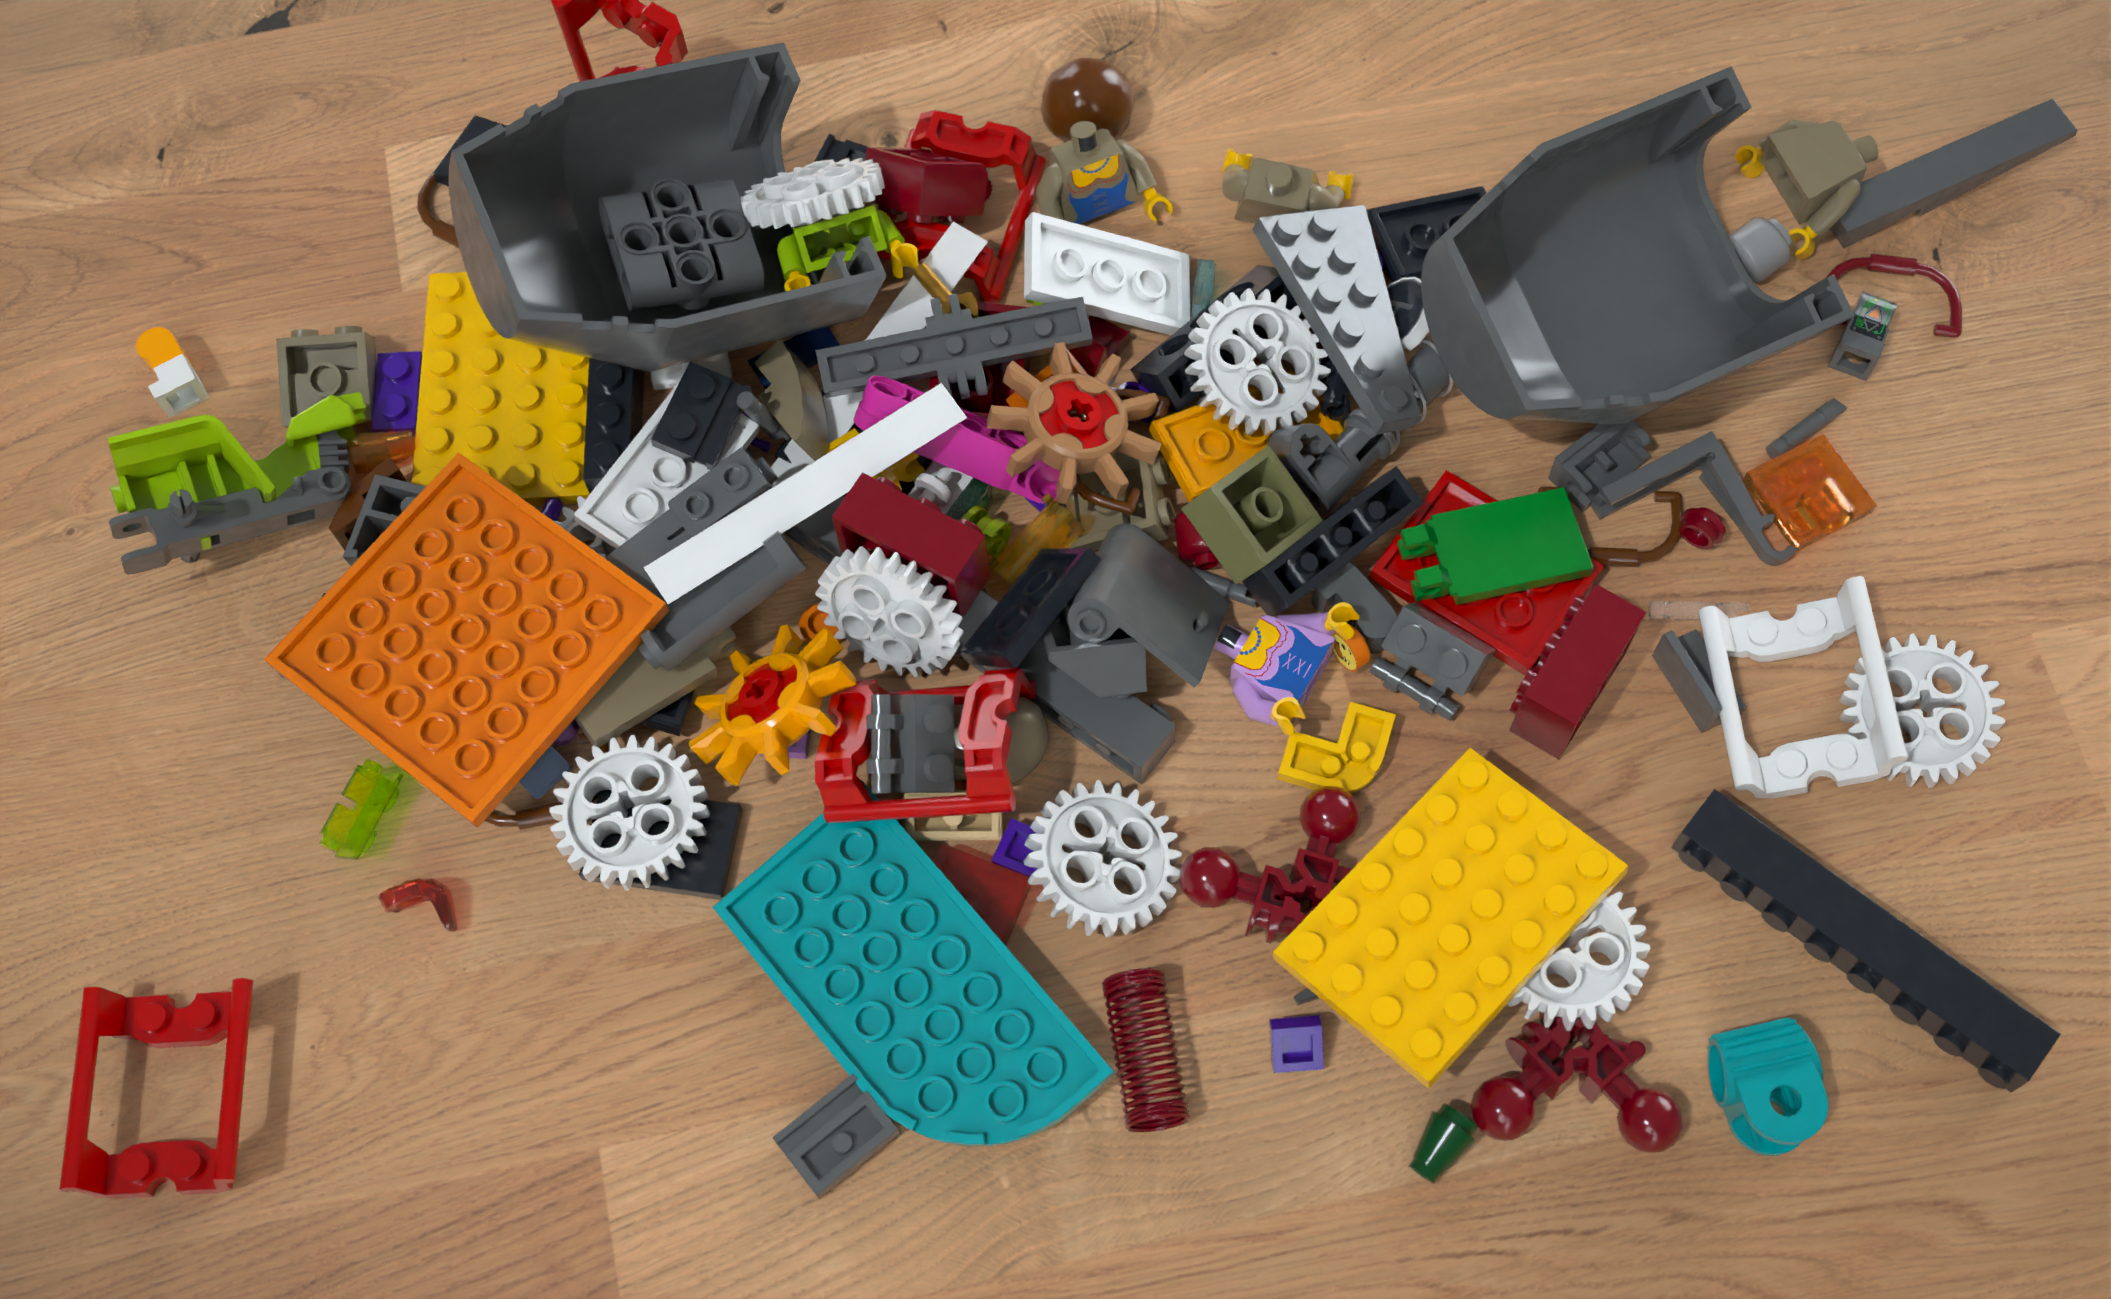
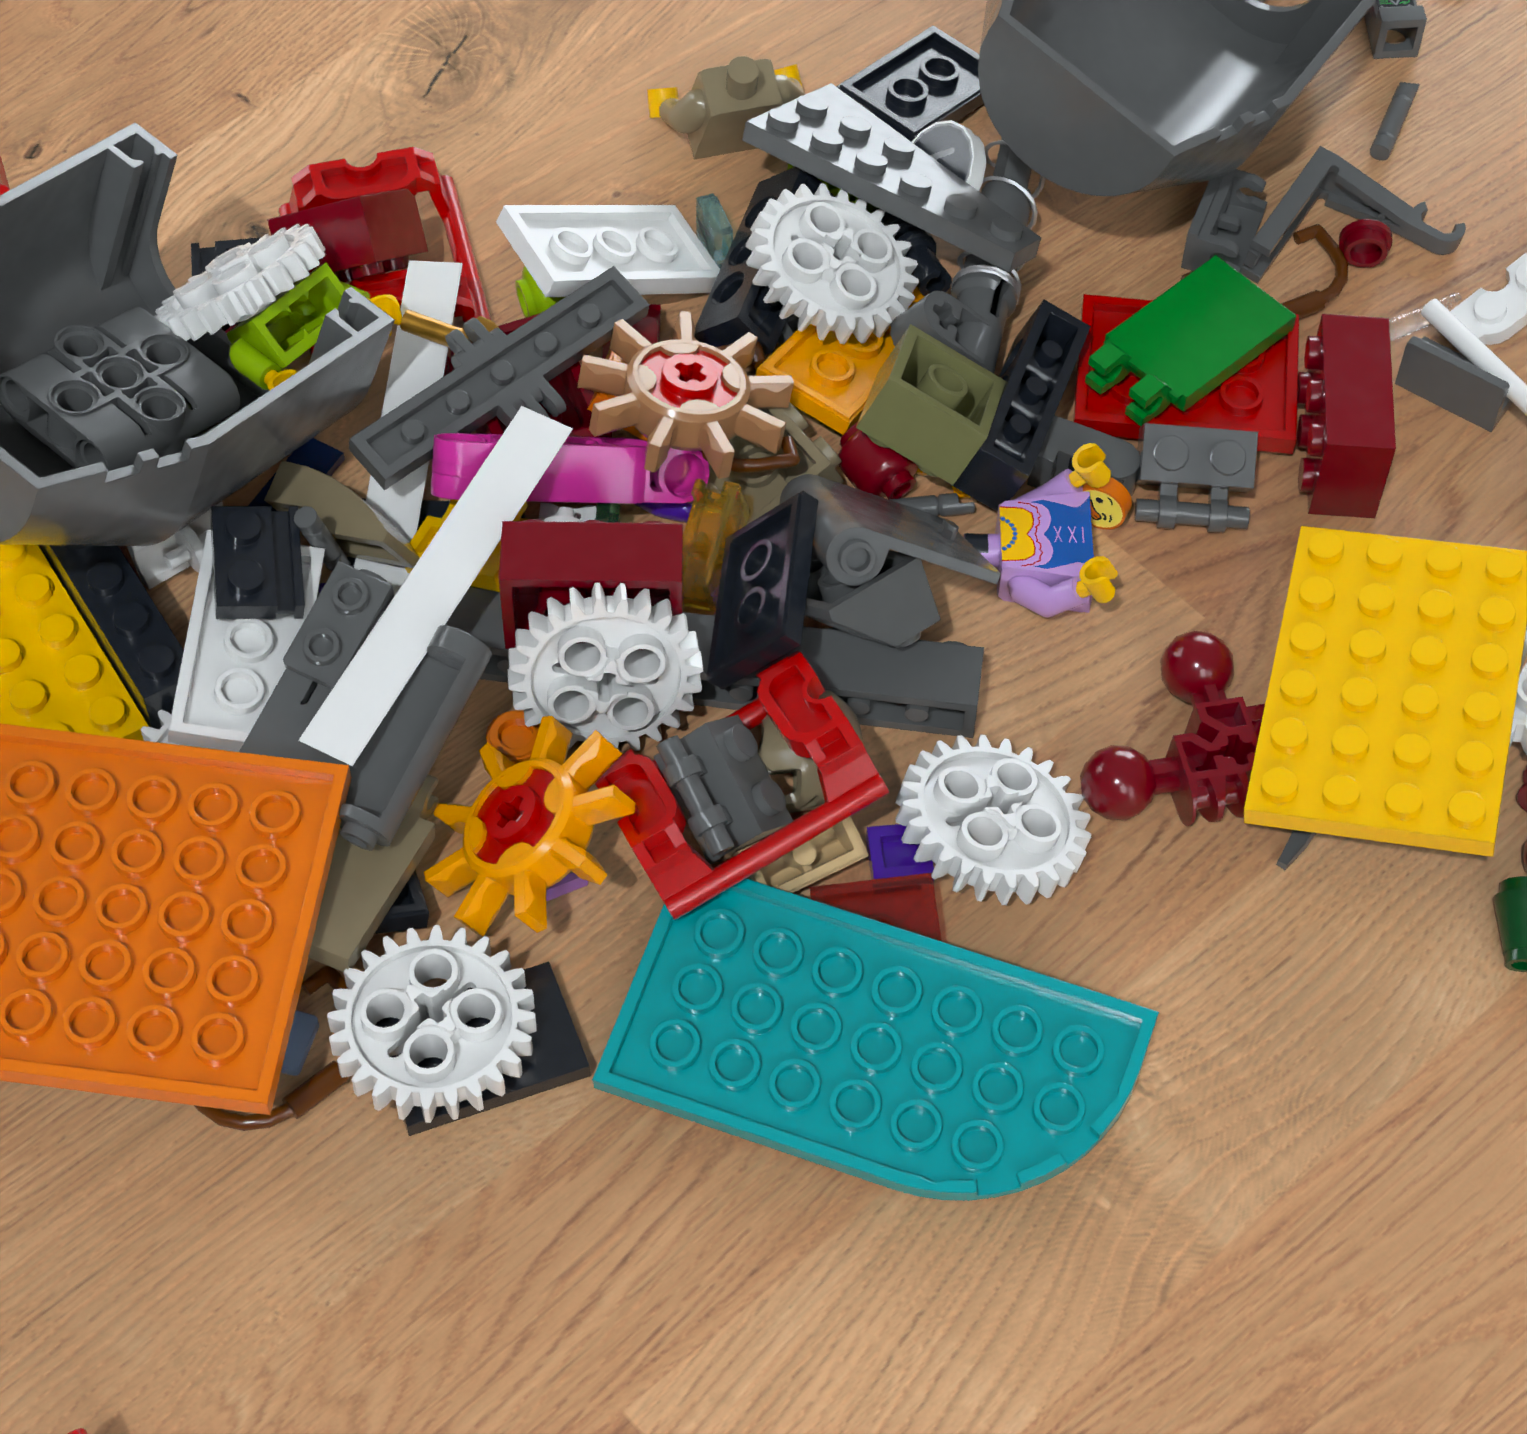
camera: 35 degrees left, 10 degrees down
clear neon green hinge [319,759,404,860] -> none
clear red hair [378,878,458,932] -> none
dark grey plate [773,1074,900,1199] -> none
dark tan torso [1036,121,1173,224] -> none
reddish brown piece [1041,58,1135,143] -> none
dark red piece [1102,968,1190,1133] -> none
dark purple plate [1269,1015,1324,1073] -> none
yellow plate [1277,701,1396,793] -> none
clear orange plate [1743,434,1877,552] -> none

